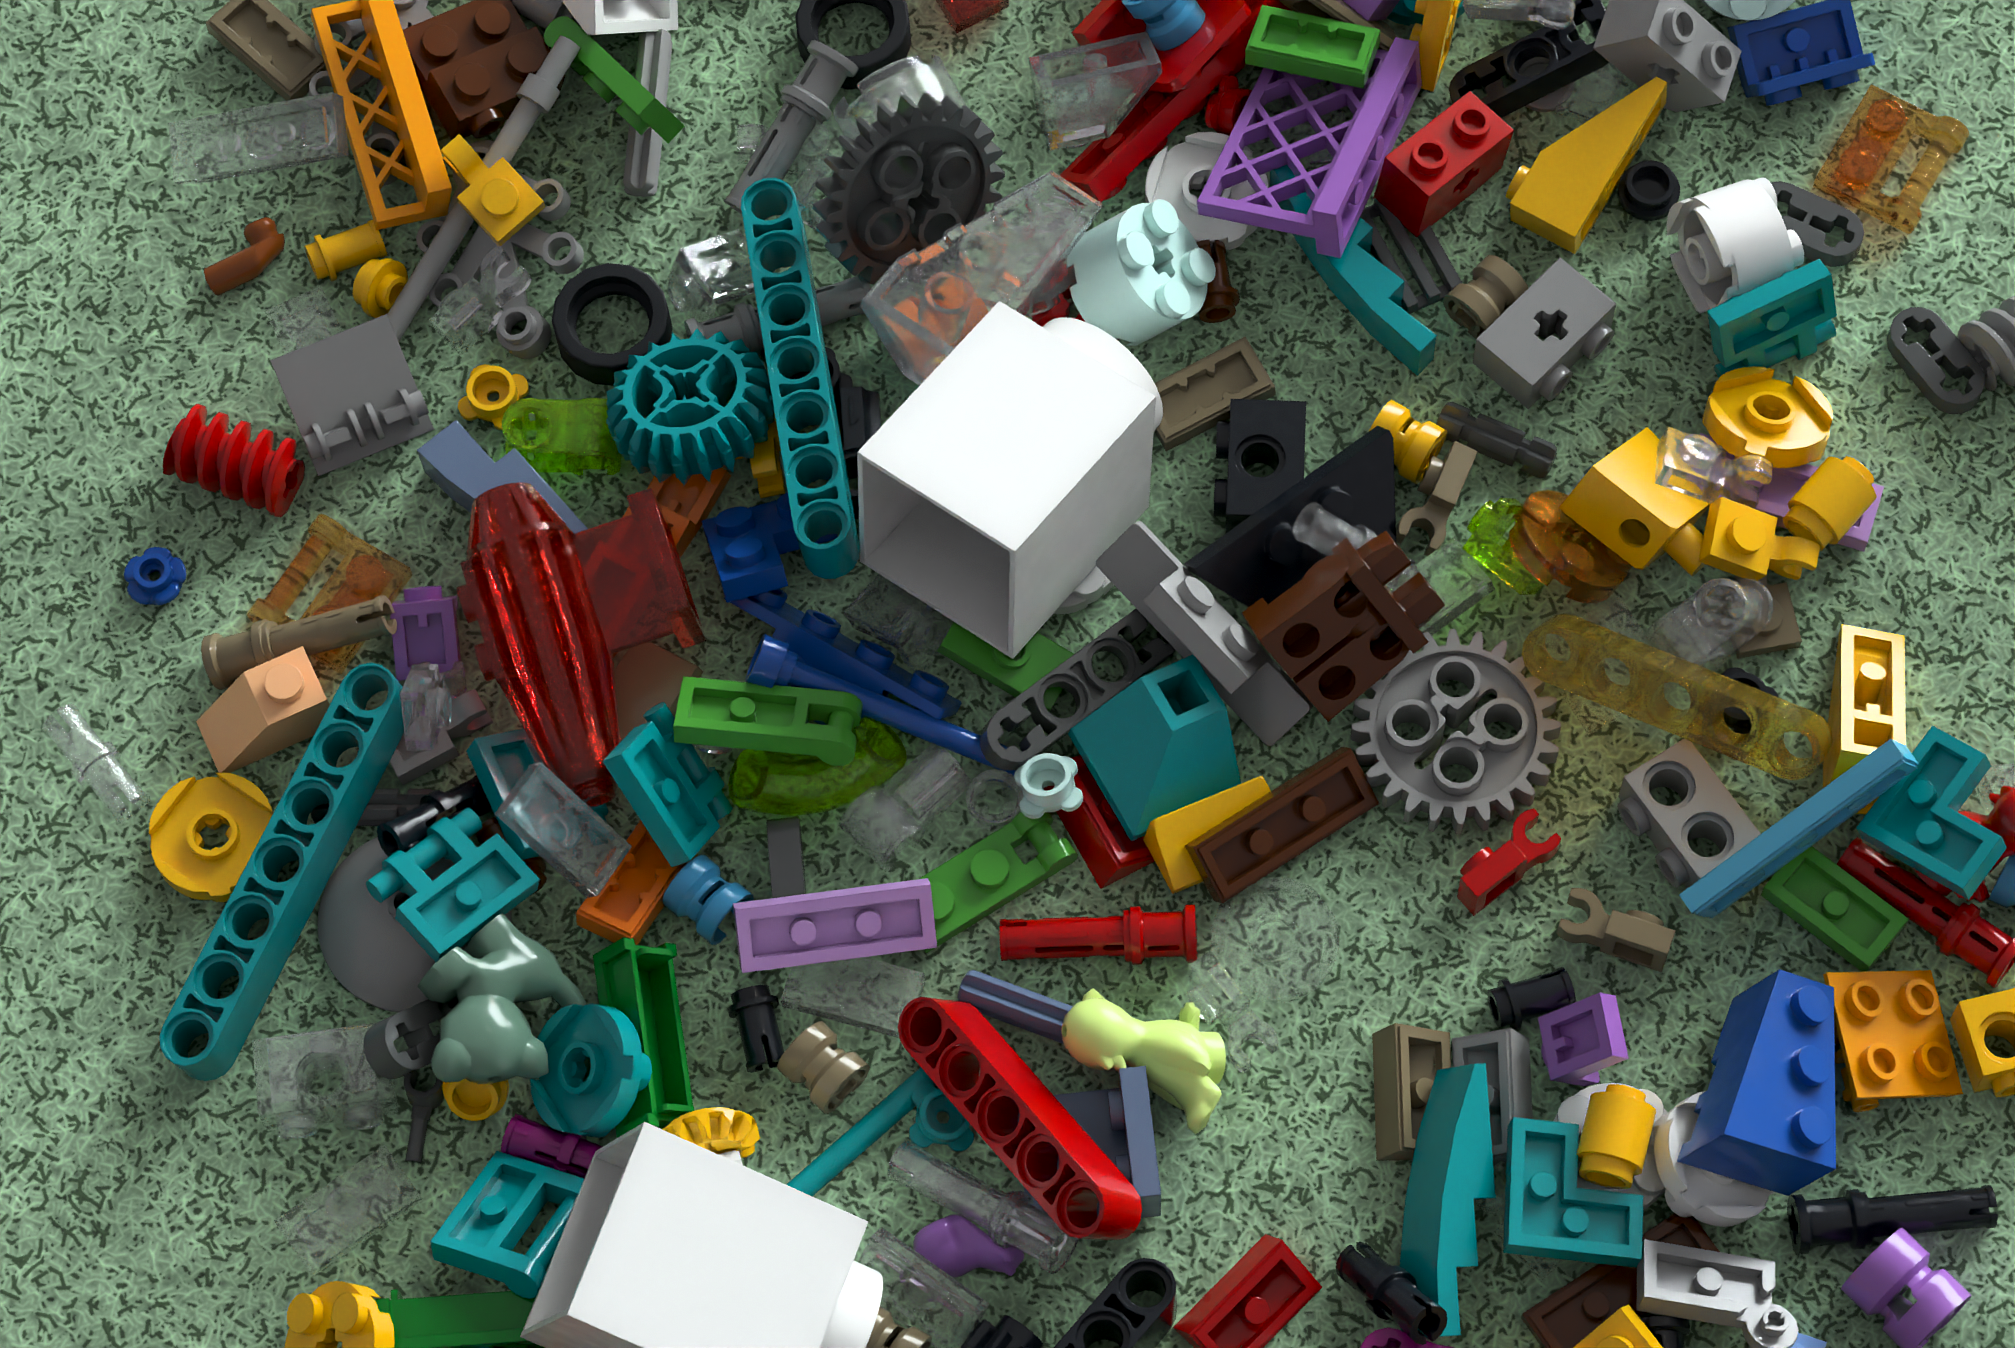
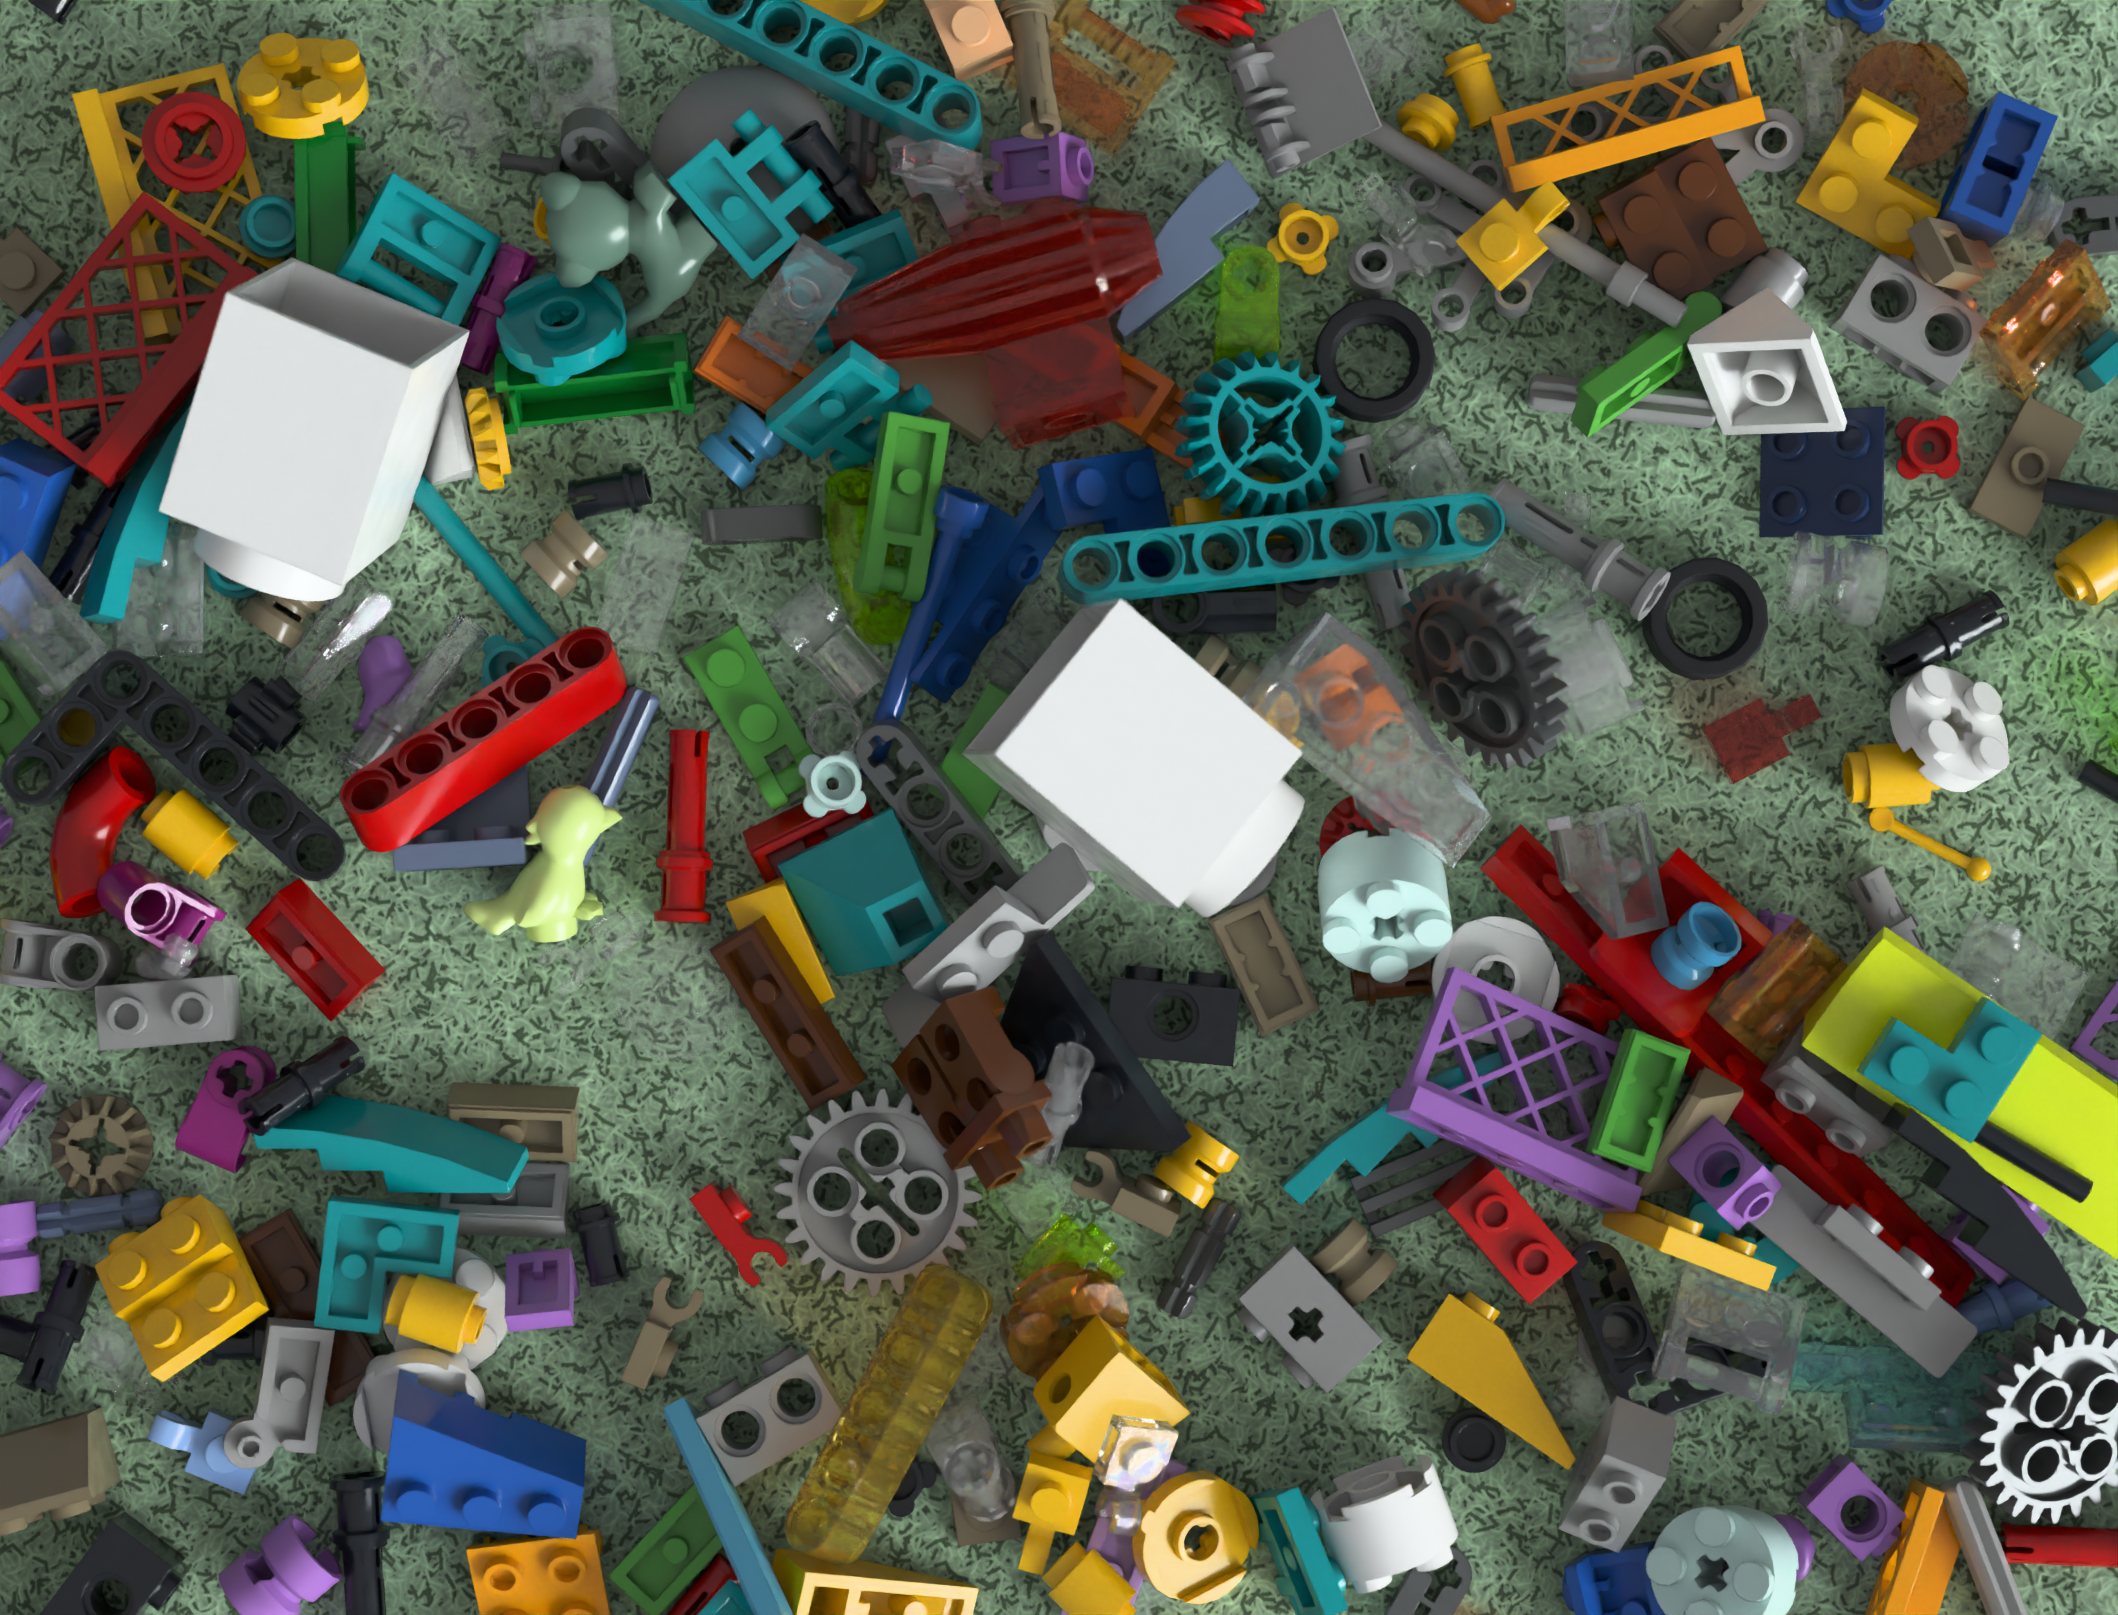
camera: 90 degrees right, 20 degrees up
lavender plate [733,878,937,973] -> none

